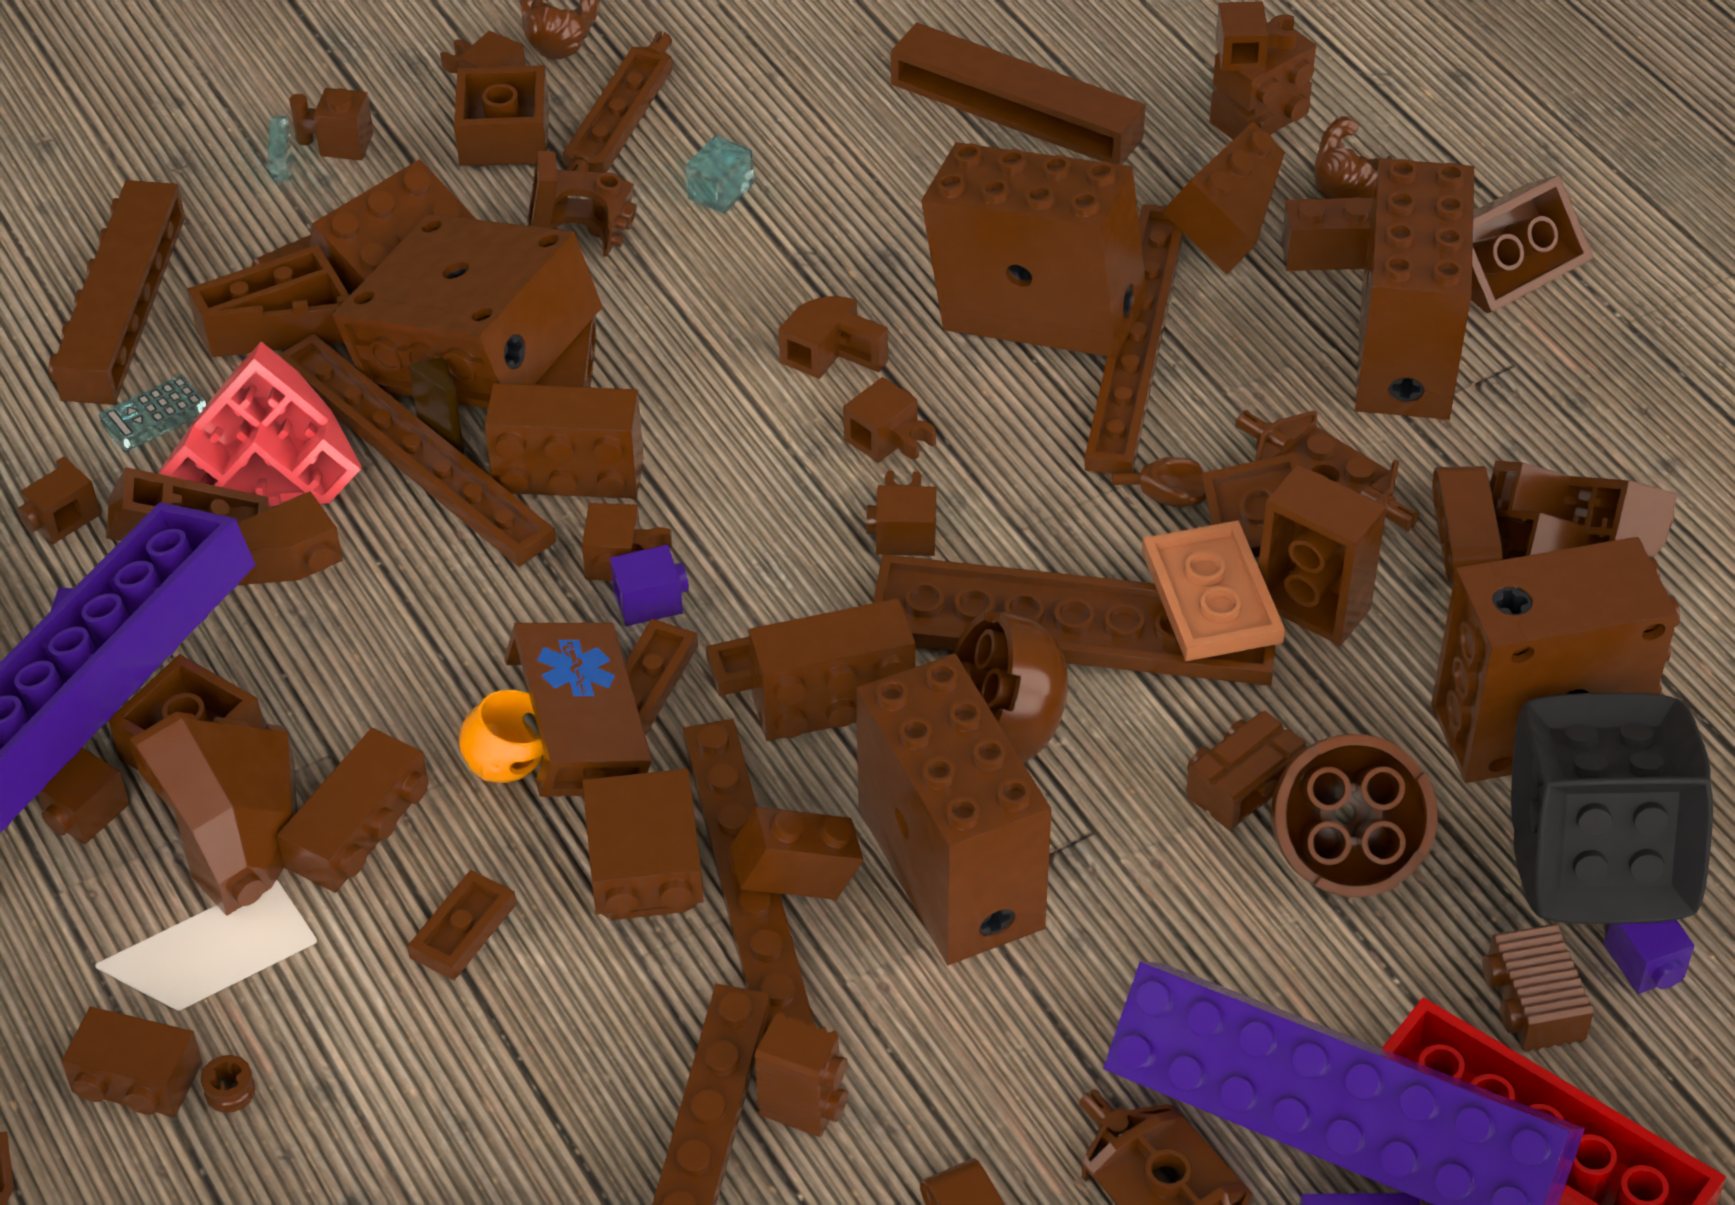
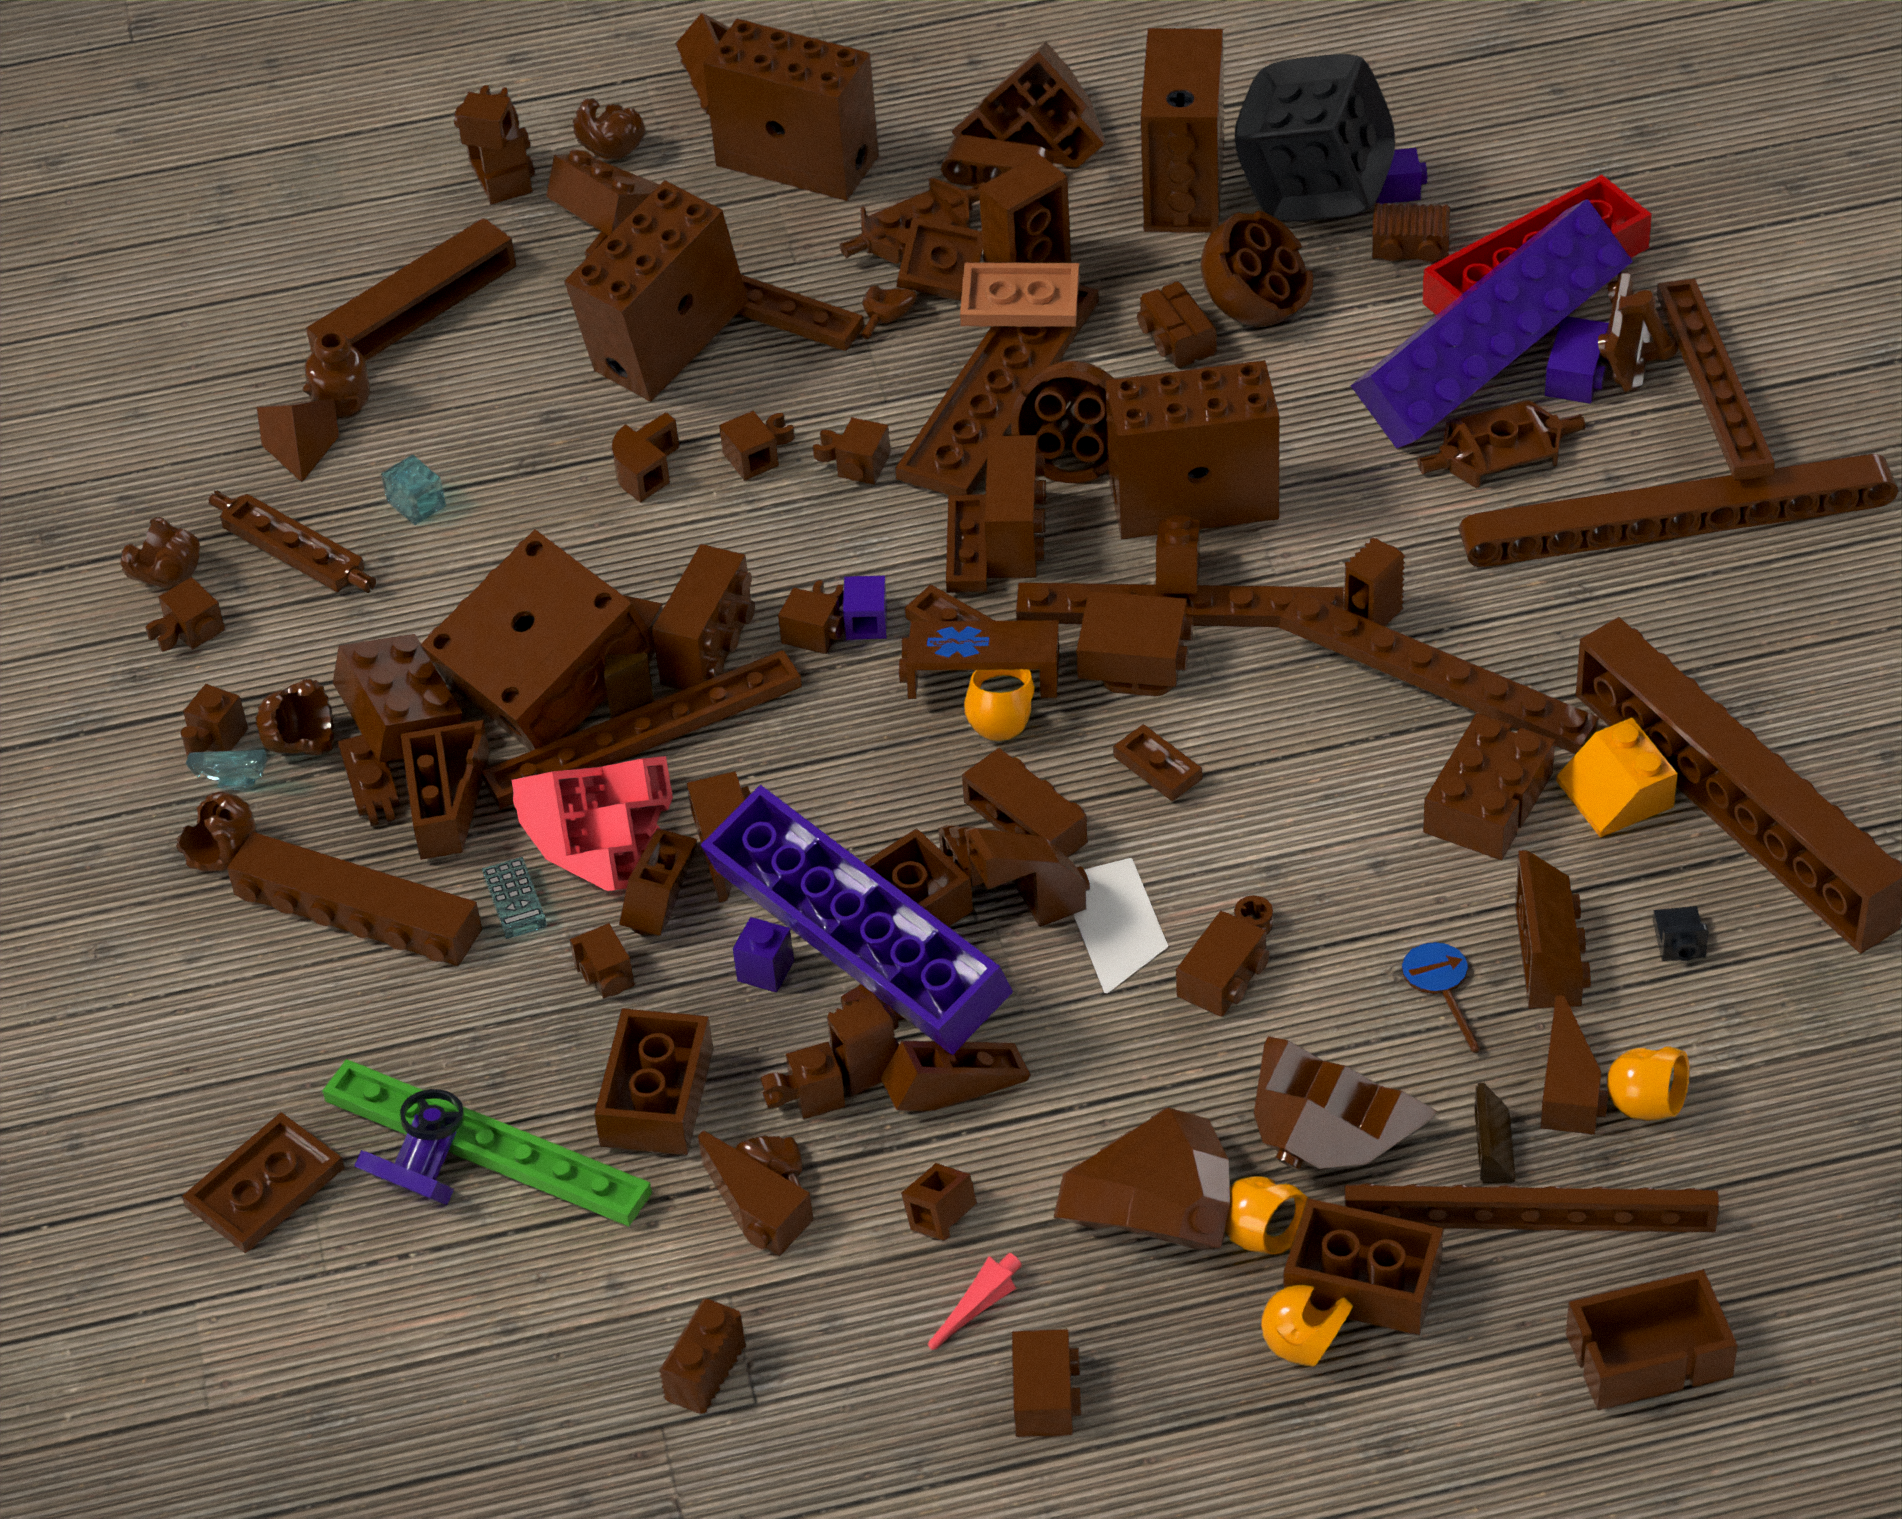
camera: 70 degrees left, 0 degrees up
reddish brown brick [454,65,549,166] -> none
reddish brown tile [527,150,637,257] -> none
reddish brown brick [1281,197,1374,271] -> none
none -> reddish brown hair [176,792,257,872]
none -> reddish brown hair [255,679,334,756]
none -> reddish brown slope [257,398,340,482]
none -> reddish brown piece [303,329,370,418]

